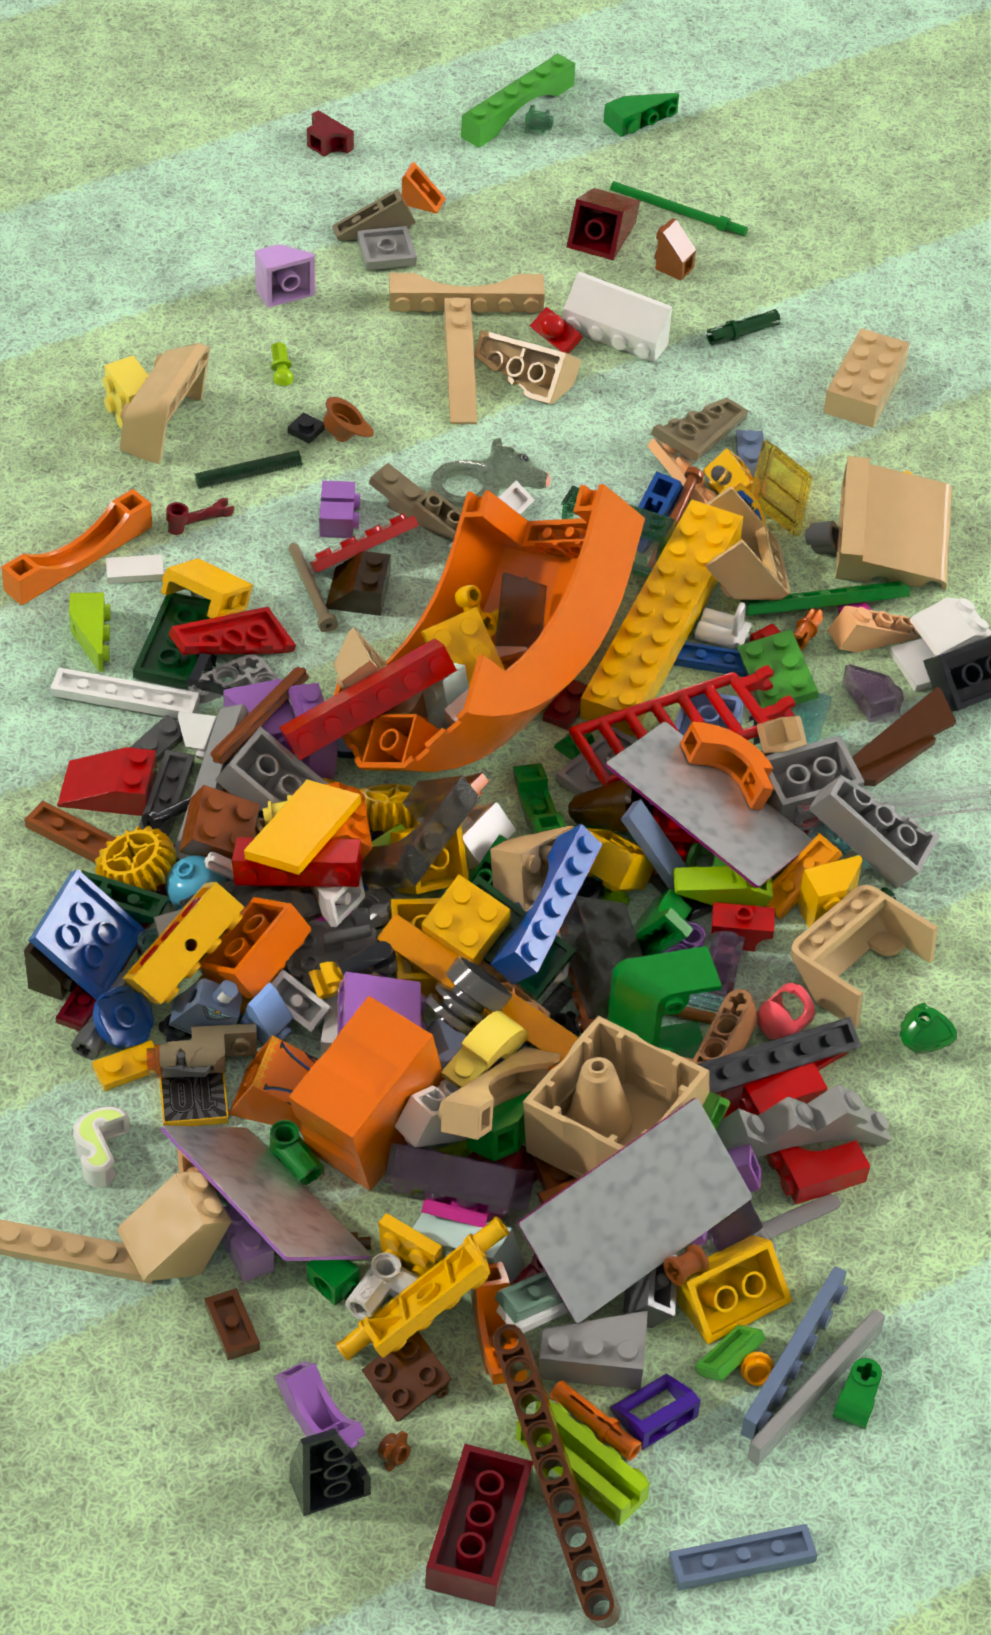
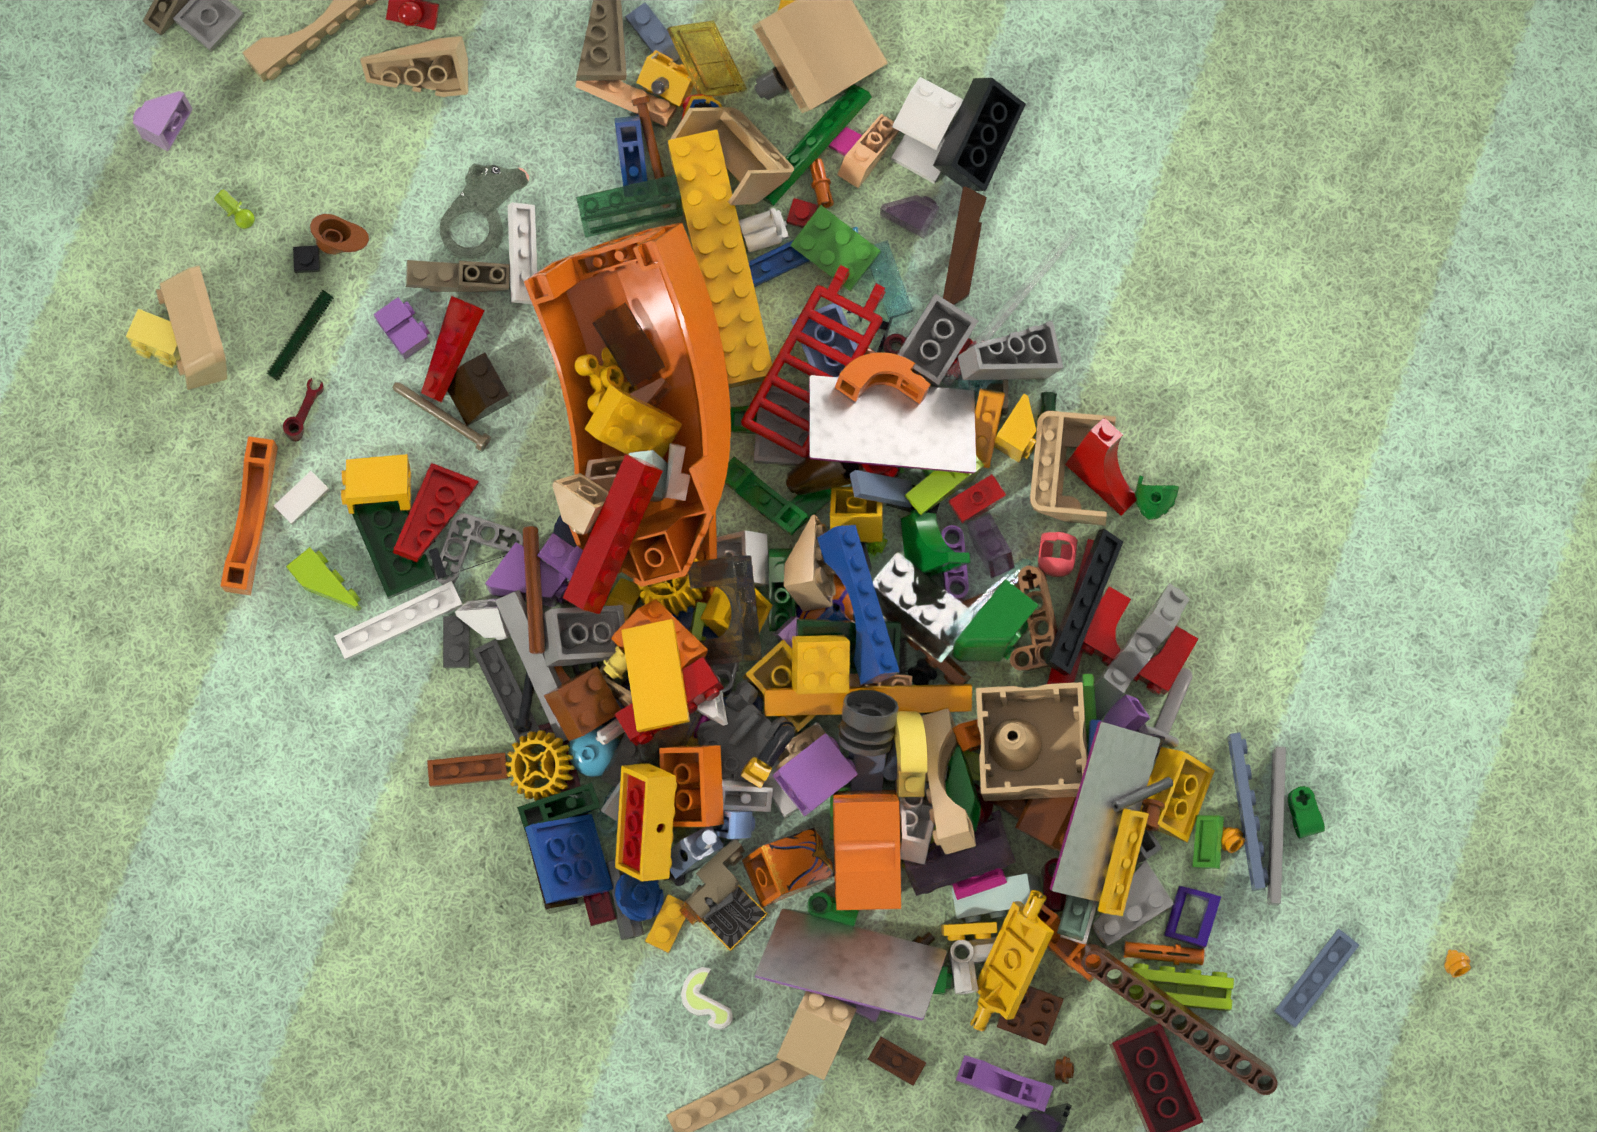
camera: 35 degrees left, 30 degrees up
red slope [57,747,157,816] -> none
tan slope [444,297,477,424] -> none
tan panel [757,716,807,753] -> none
none -> red arch [1065,418,1136,516]
none -> yellow plate [1098,808,1149,916]
none -> dark grey piece [1112,777,1173,812]

